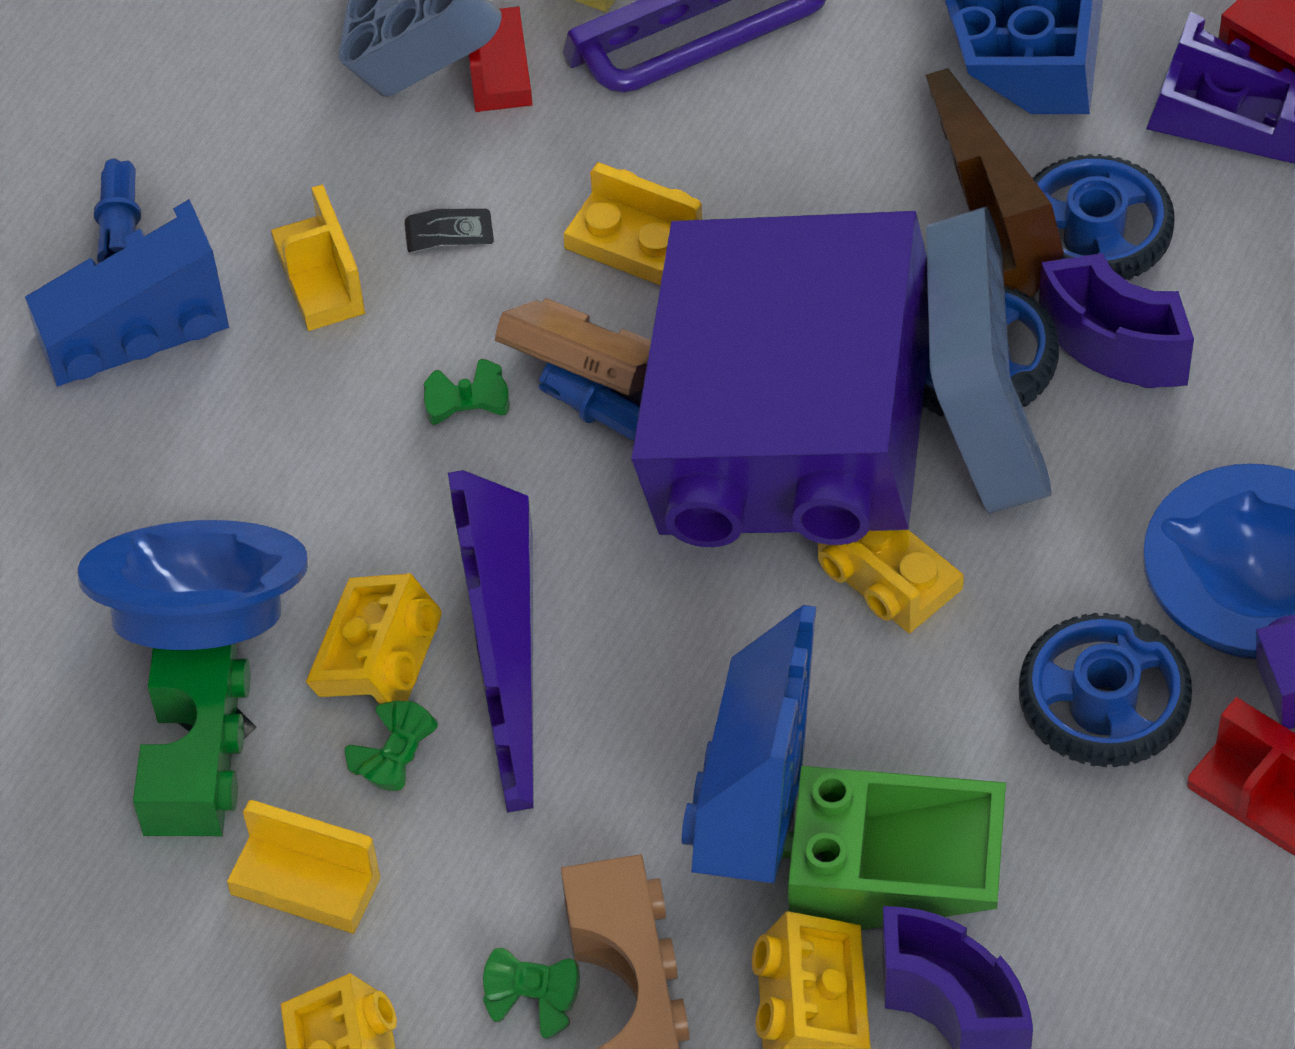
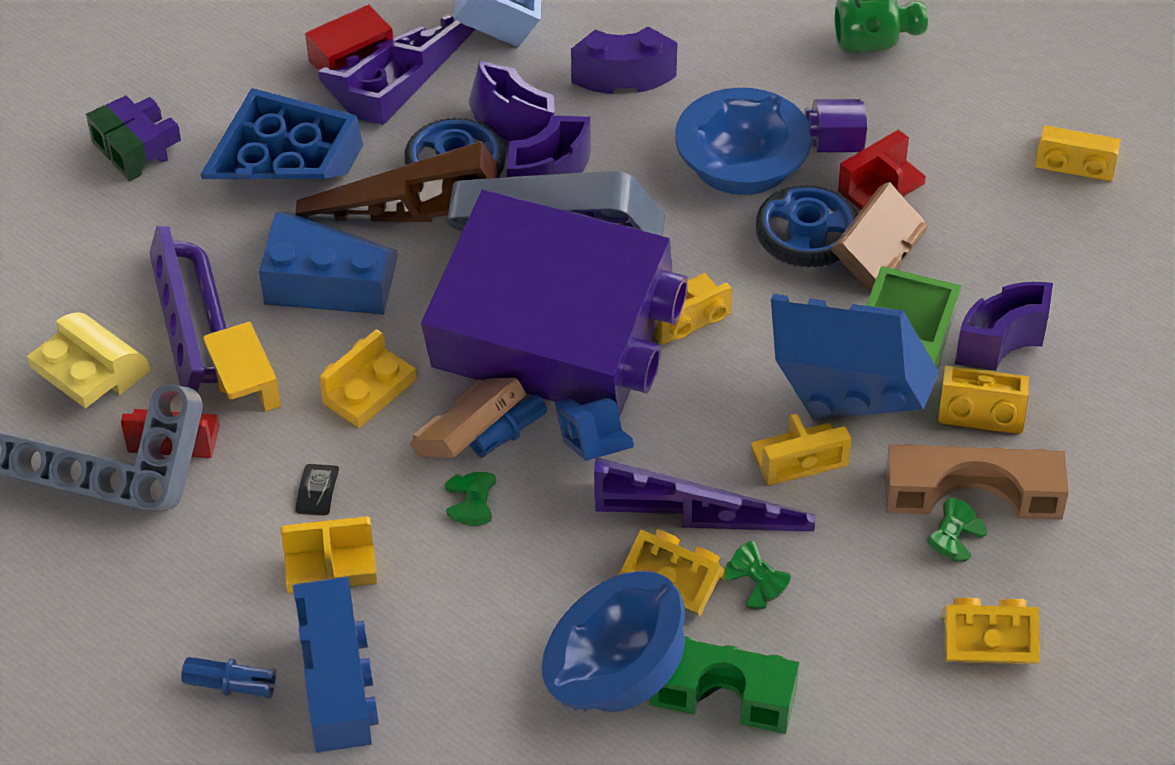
camera: 80 degrees left, 5 degrees down
yellow panel [227,800,381,934] -> none
none -> yellow panel [203,321,281,412]
none -> blue wedge [259,212,398,315]
none -> dark purple brick [469,61,555,142]
none -> blue panel [554,398,634,461]
none -> yellow panel [751,413,852,486]
none -> piece [831,183,927,291]

